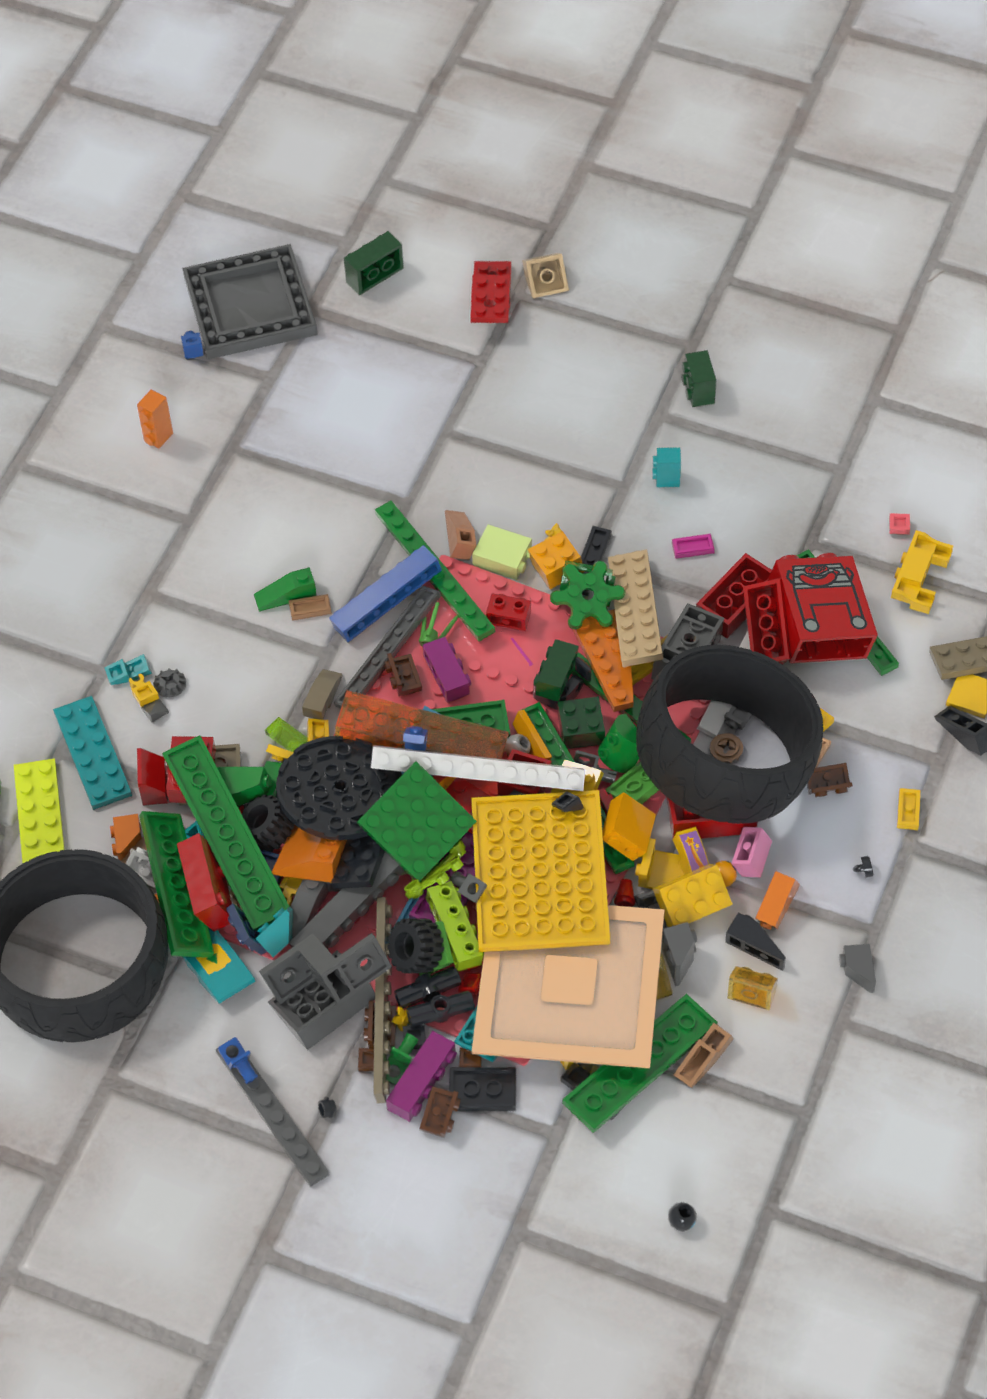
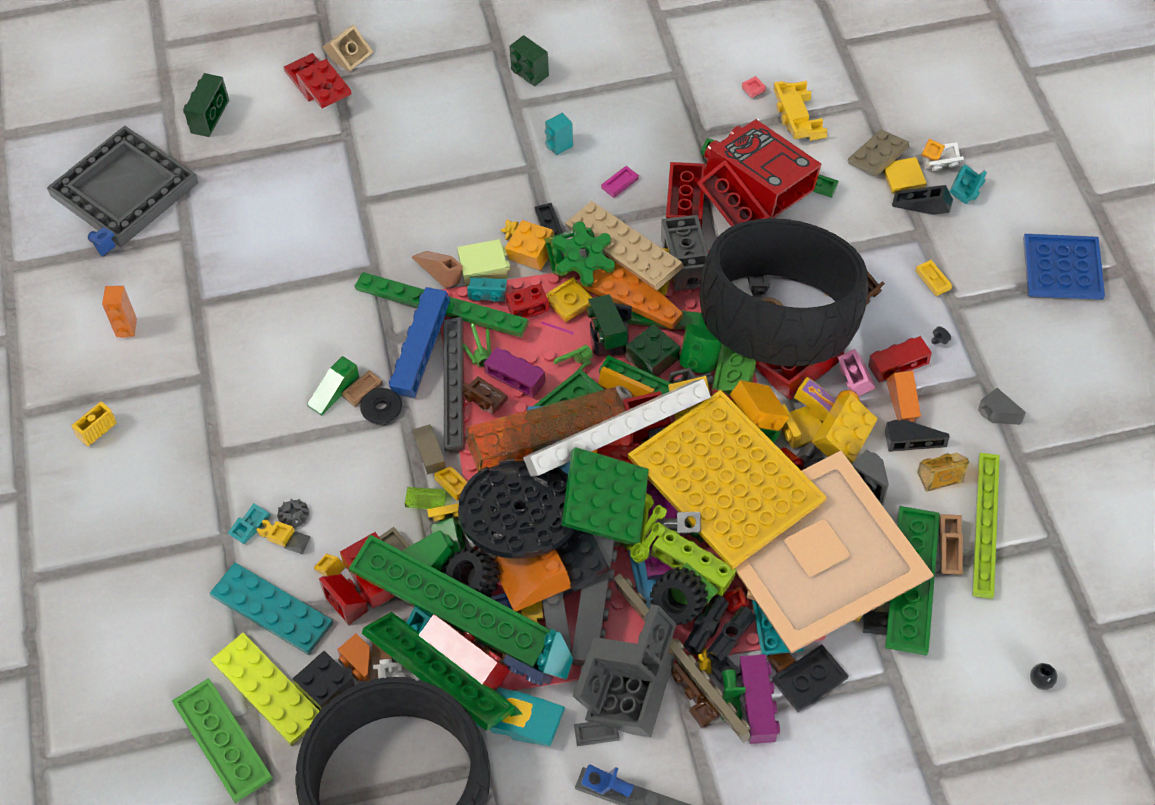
camera: 35 degrees left, 0 degrees up
black plate [318,1096,337,1118] -> none
blue bracket [403,726,428,751] -> none
reddish brown bracket [419,1086,461,1138] -> none
black slope [552,791,584,812] -> none
none -> yellow brick [71,401,117,447]
none -> black brick [292,651,355,711]
none -> yellow slope [314,553,345,576]
none -> black wheel [360,388,402,424]
none -> teal bracket [467,277,507,302]
none -> yellow tile [546,277,592,323]
none -> bright green plant [554,344,593,371]
none -> dark grey tile [574,719,619,746]
none -> red brick [868,336,932,383]
none -> lime plate [972,453,1000,599]

